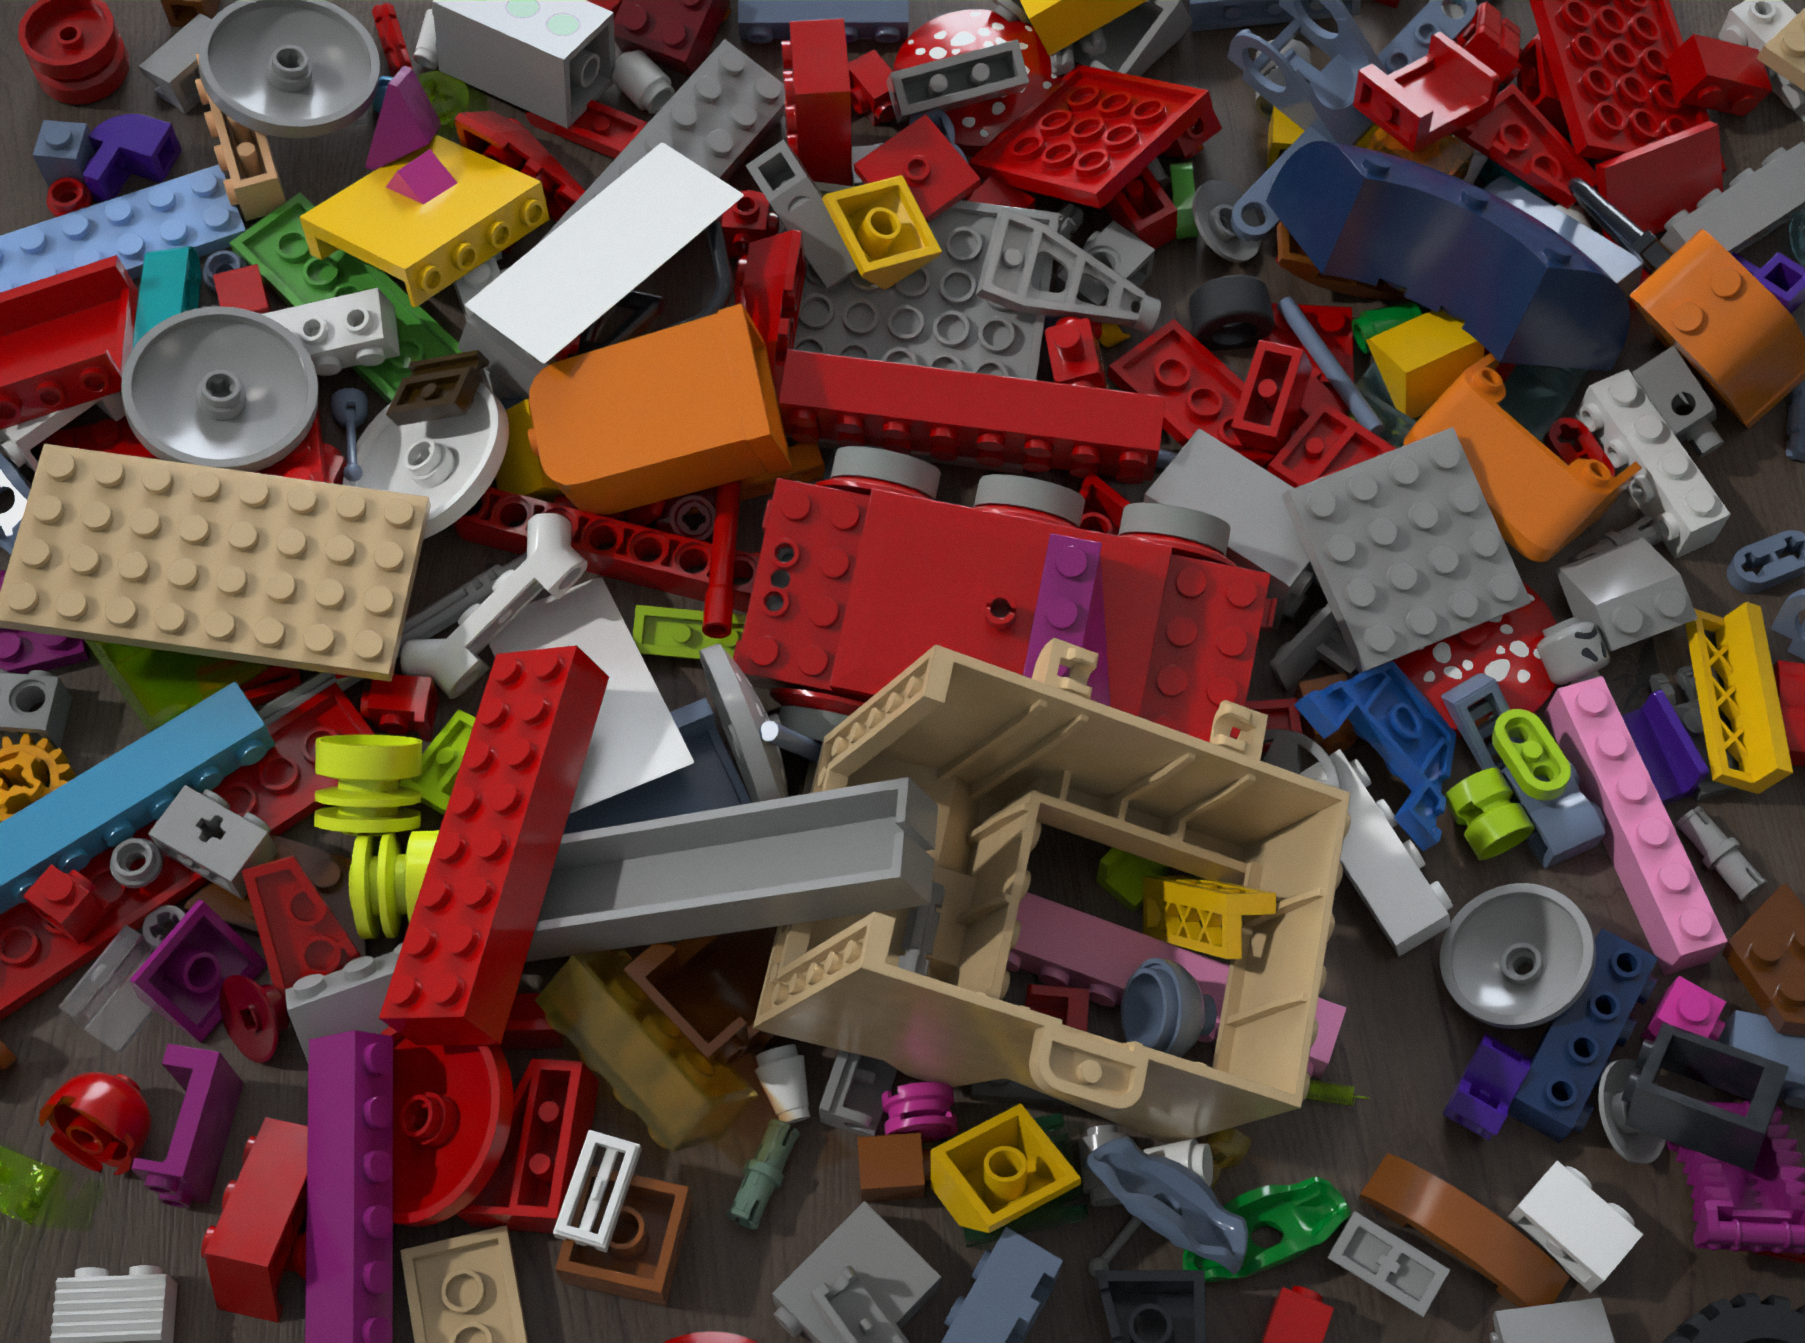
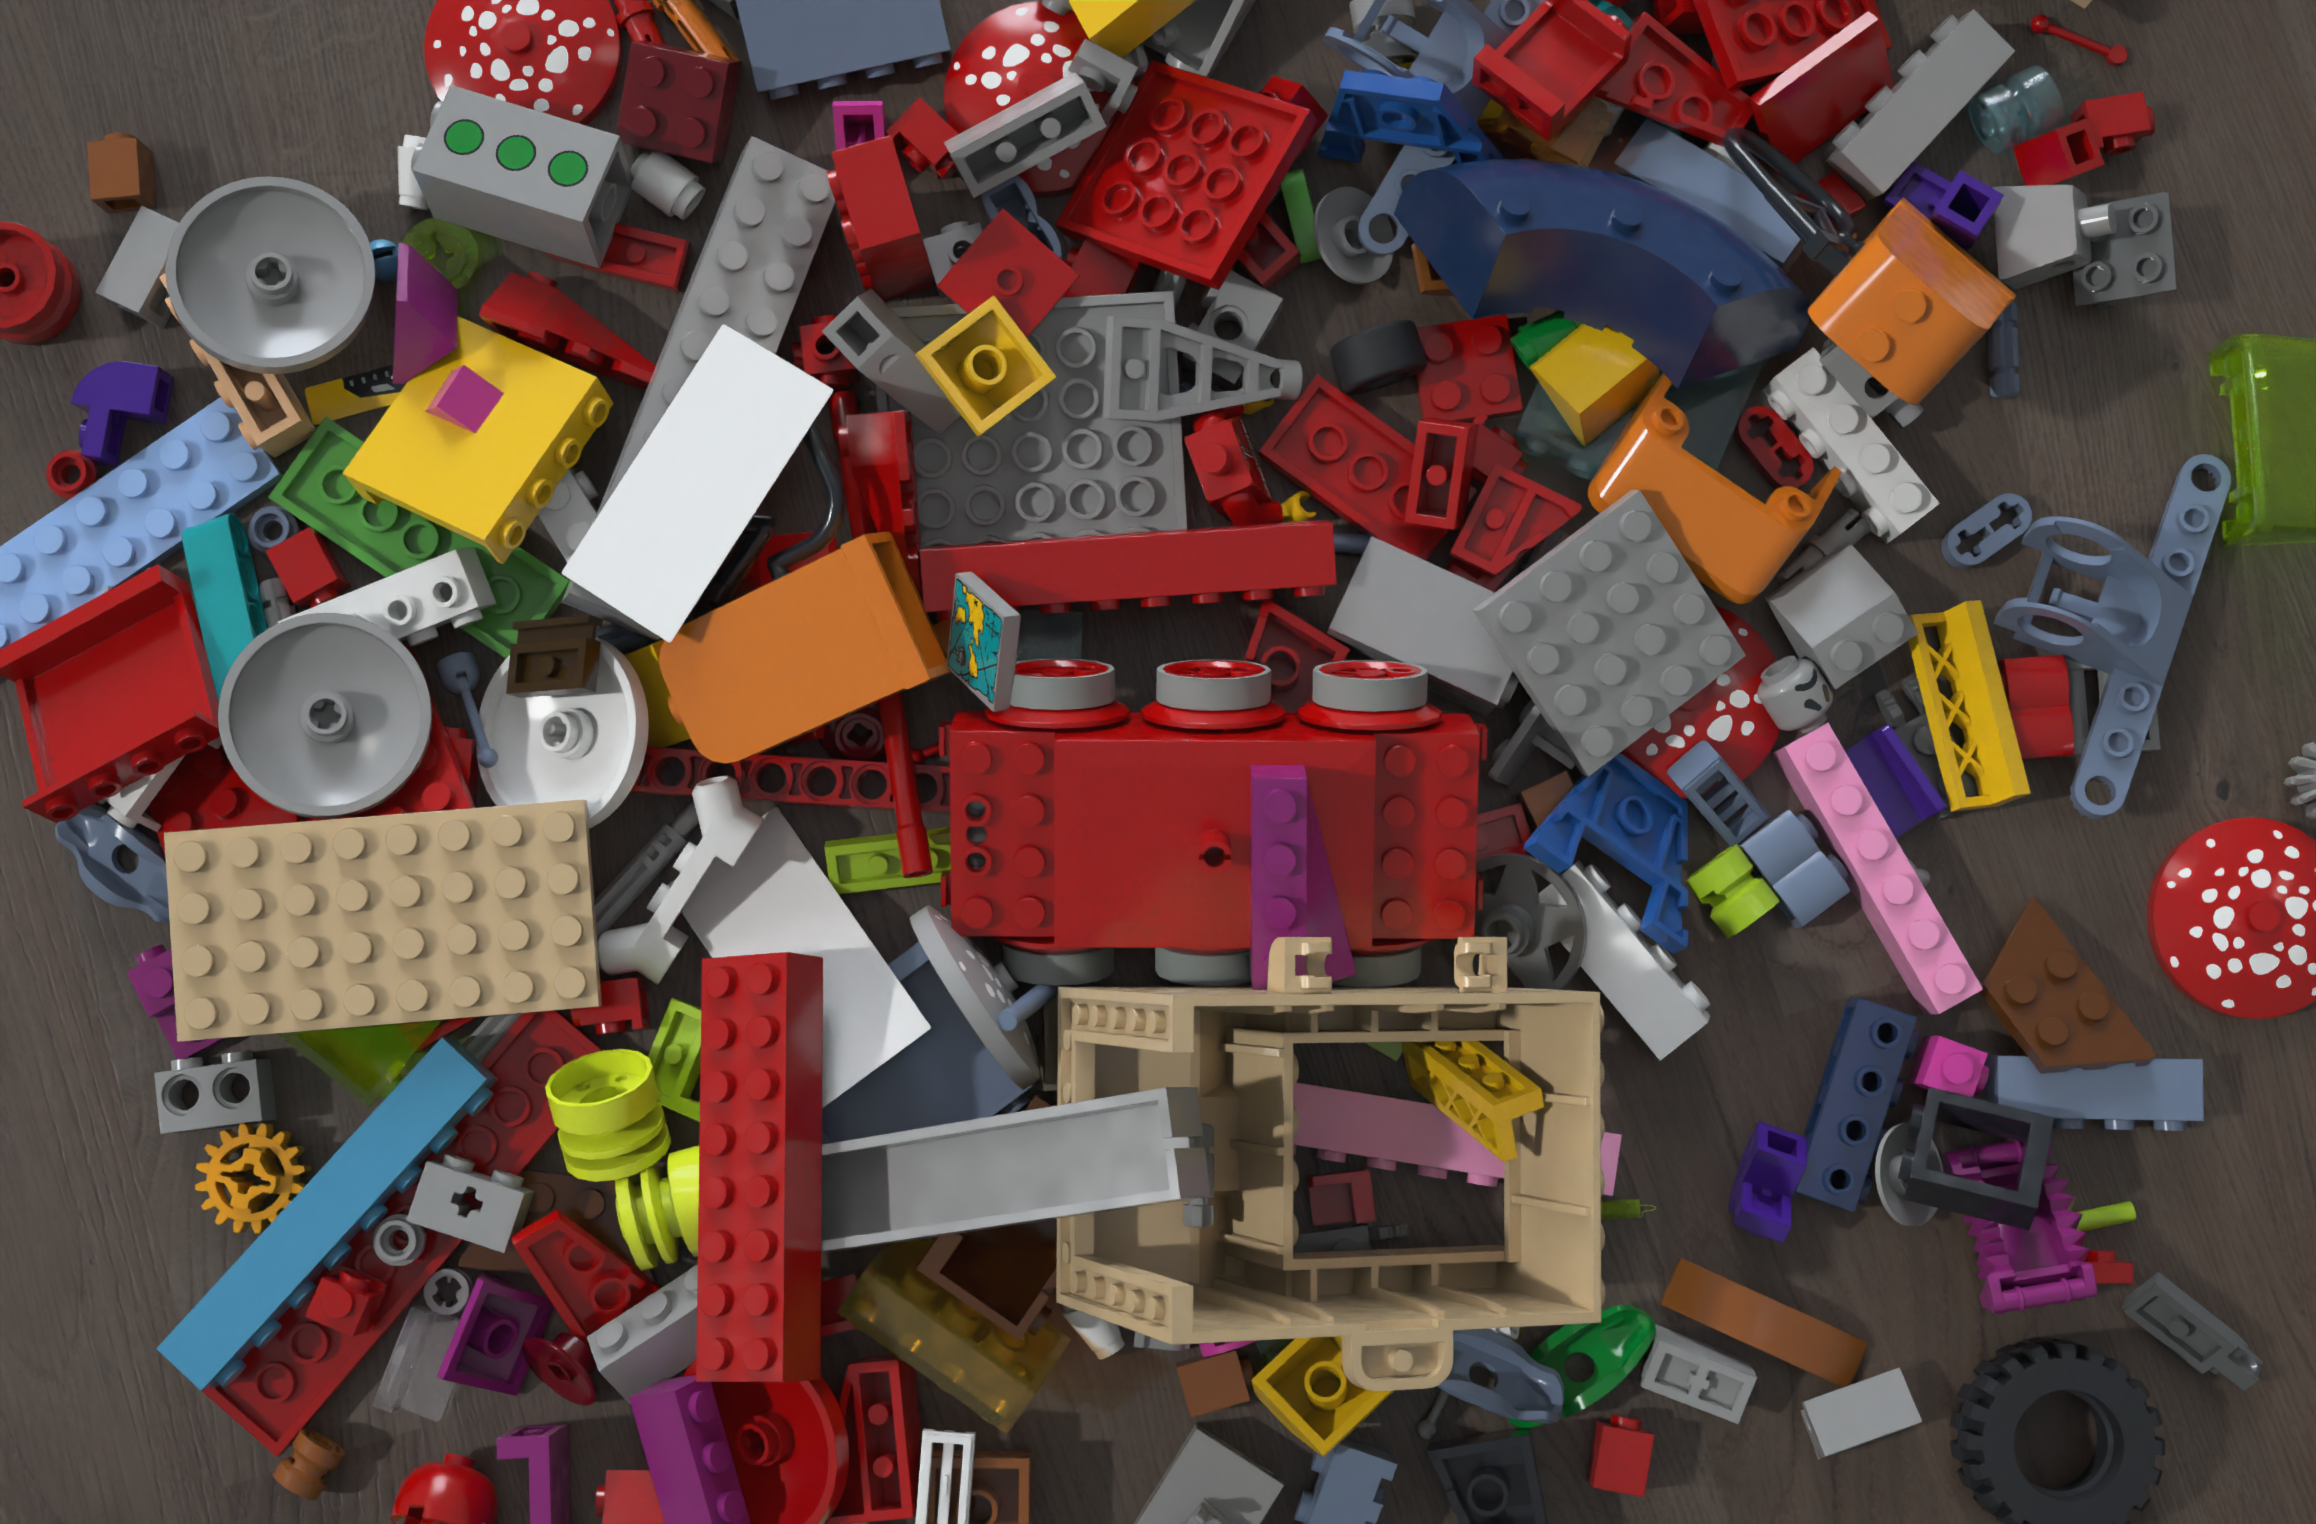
camera: 10 degrees left, 20 degrees up
sand blue brick [33,120,96,189] -> none
red axle [372,2,413,77] -> none
sand green pin [726,1119,800,1230] -> none
sand blue piece [1121,958,1217,1057] -> none
sand blue bar [1277,297,1385,436] -> none
light grey dish [1440,883,1596,1029] -> none
lime plate [1492,709,1571,801] -> none
white brick [1506,1160,1643,1293] -> none
light grey pin [1676,806,1768,902] -> none
none -> yellow sticker [305,365,402,425]
none -> tile [947,571,1021,712]
none -> light grey bracket [1068,38,1138,123]
none -> blue wing [1318,69,1505,163]

